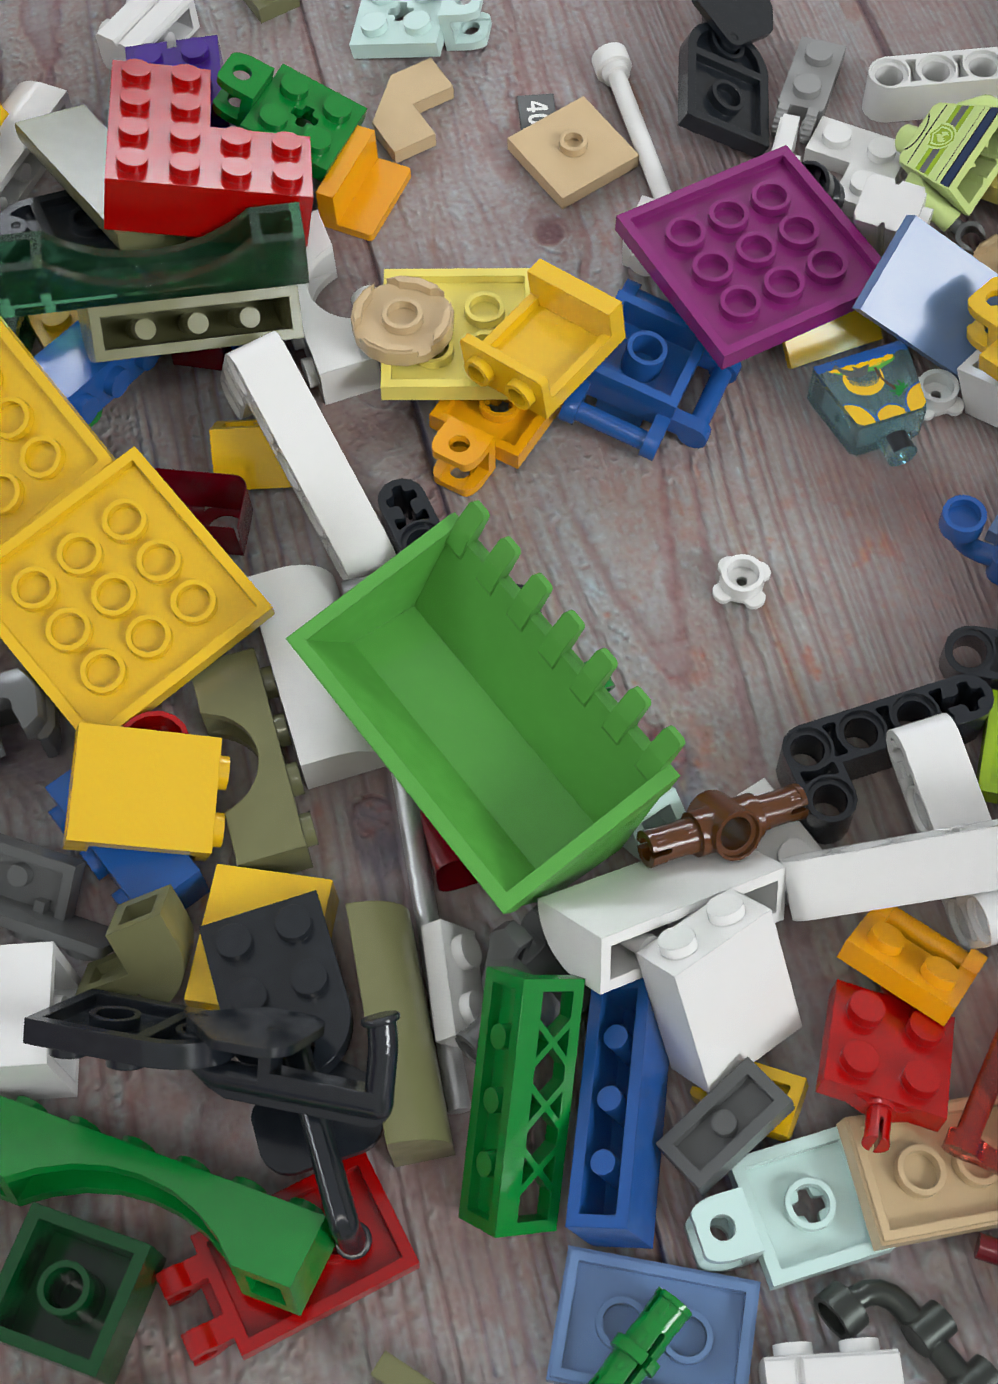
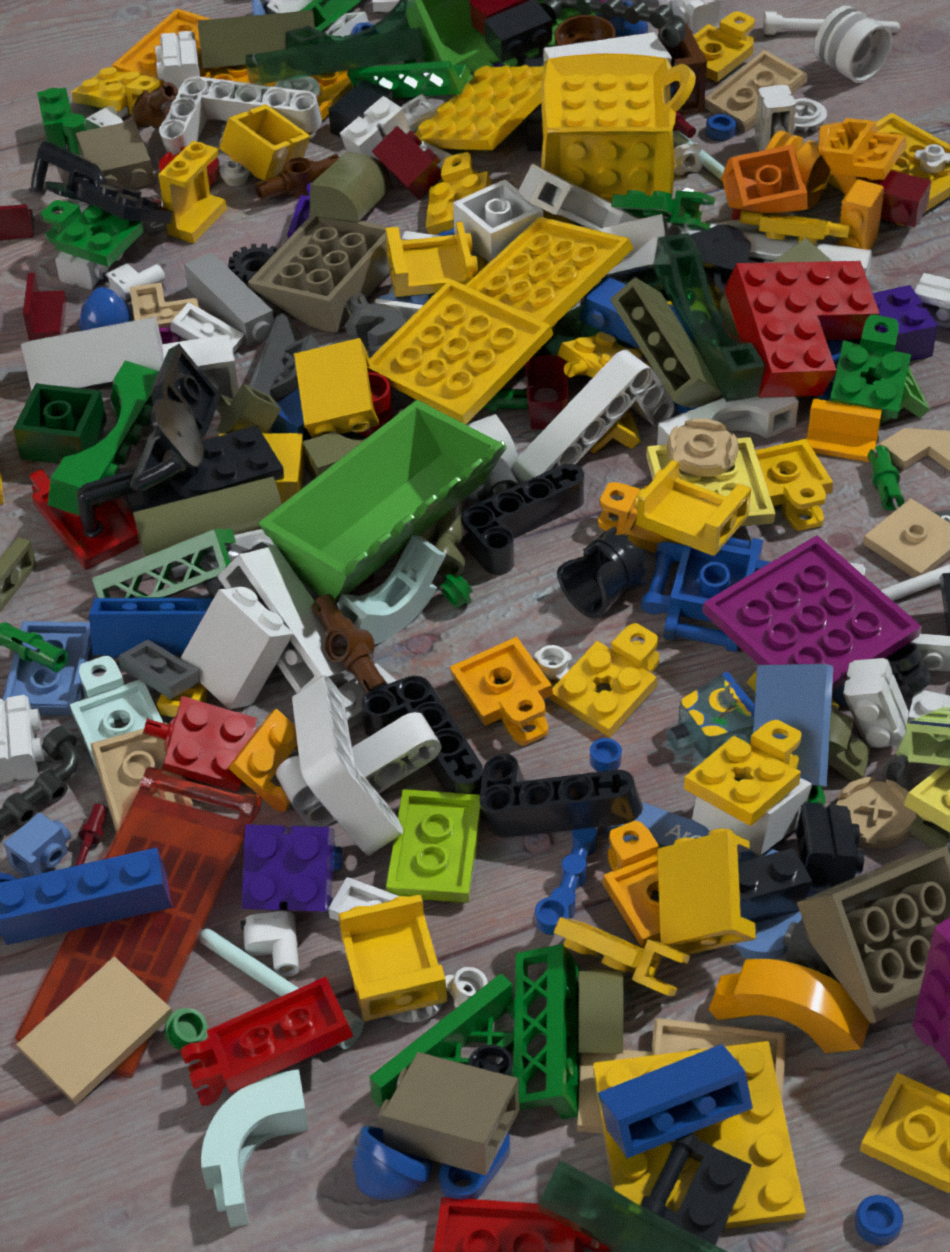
camera: 80 degrees right, 15 degrees down
none -> light orange plate [450,636,553,746]
none -> yellow plate [550,623,660,738]
none -> black hat [557,526,647,619]
none -> yellow plate [558,333,651,378]
none -> yellow plate [755,439,833,531]
none -> green pin [867,446,904,511]

